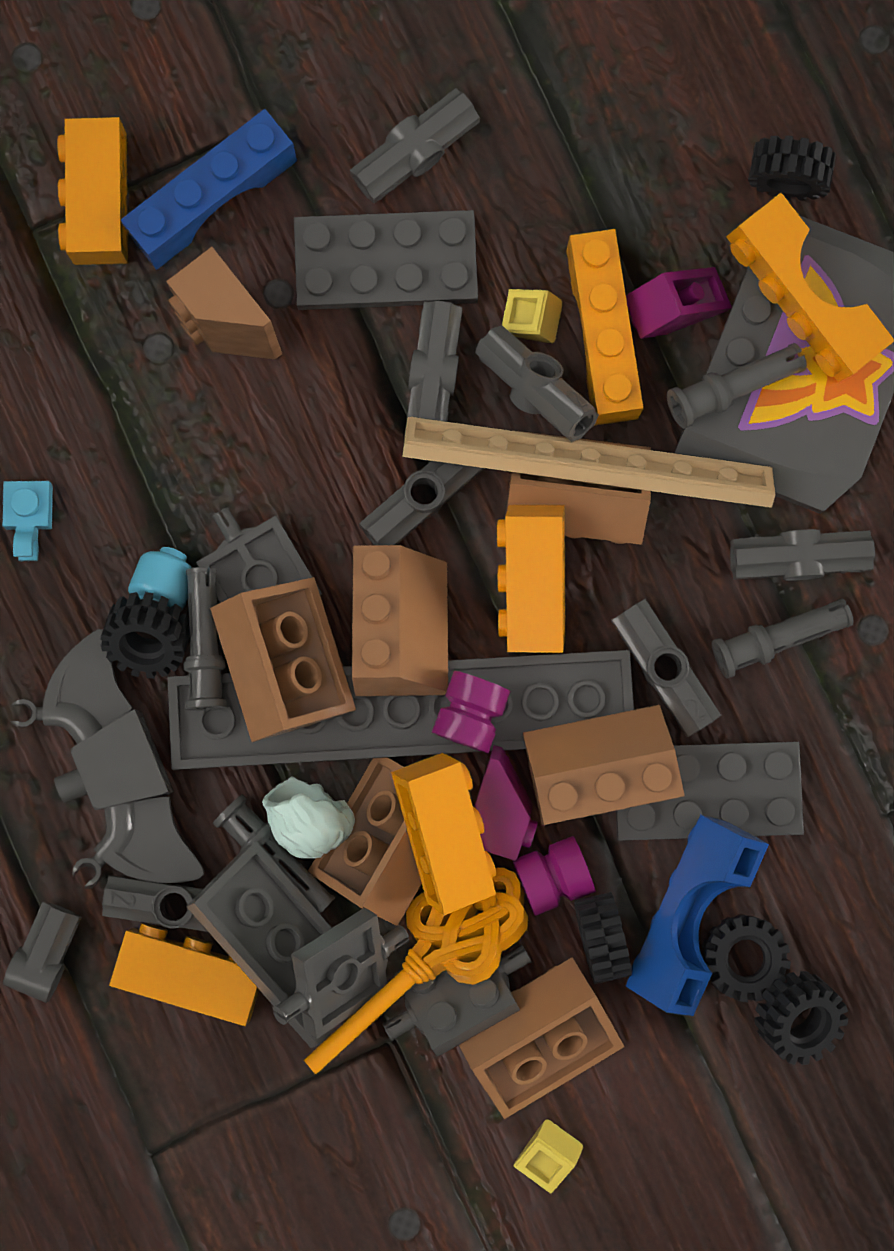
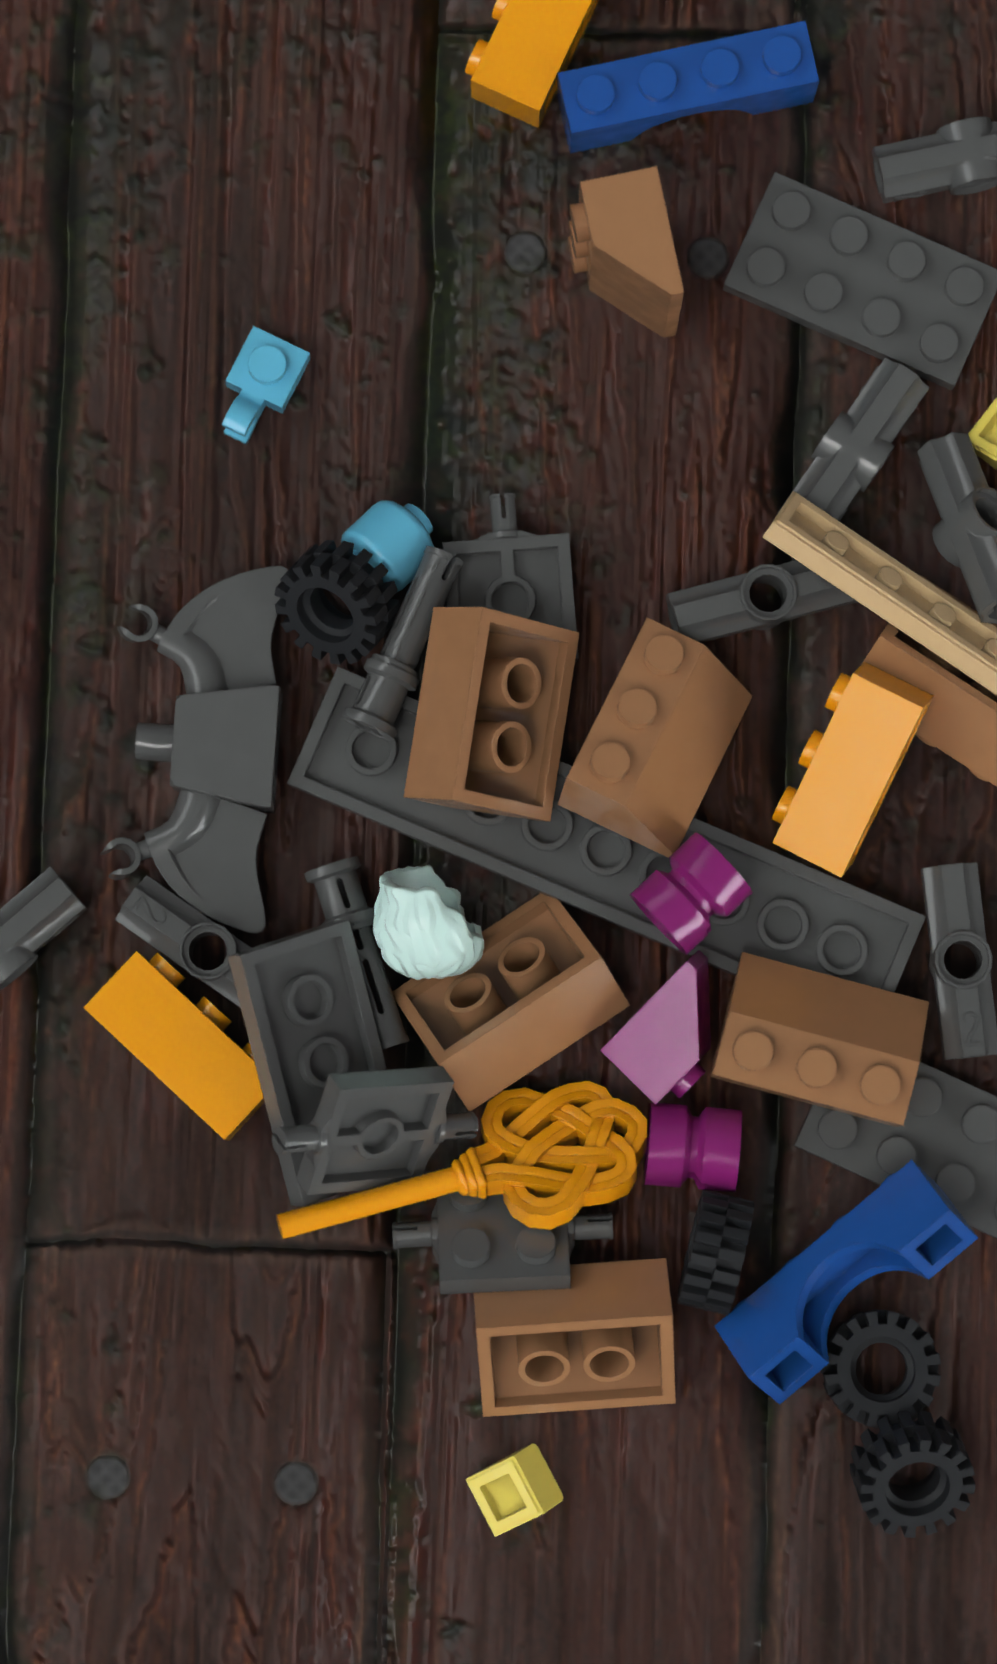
camera: 30 degrees right, 0 degrees up
light orange brick [391,753,496,915] -> none

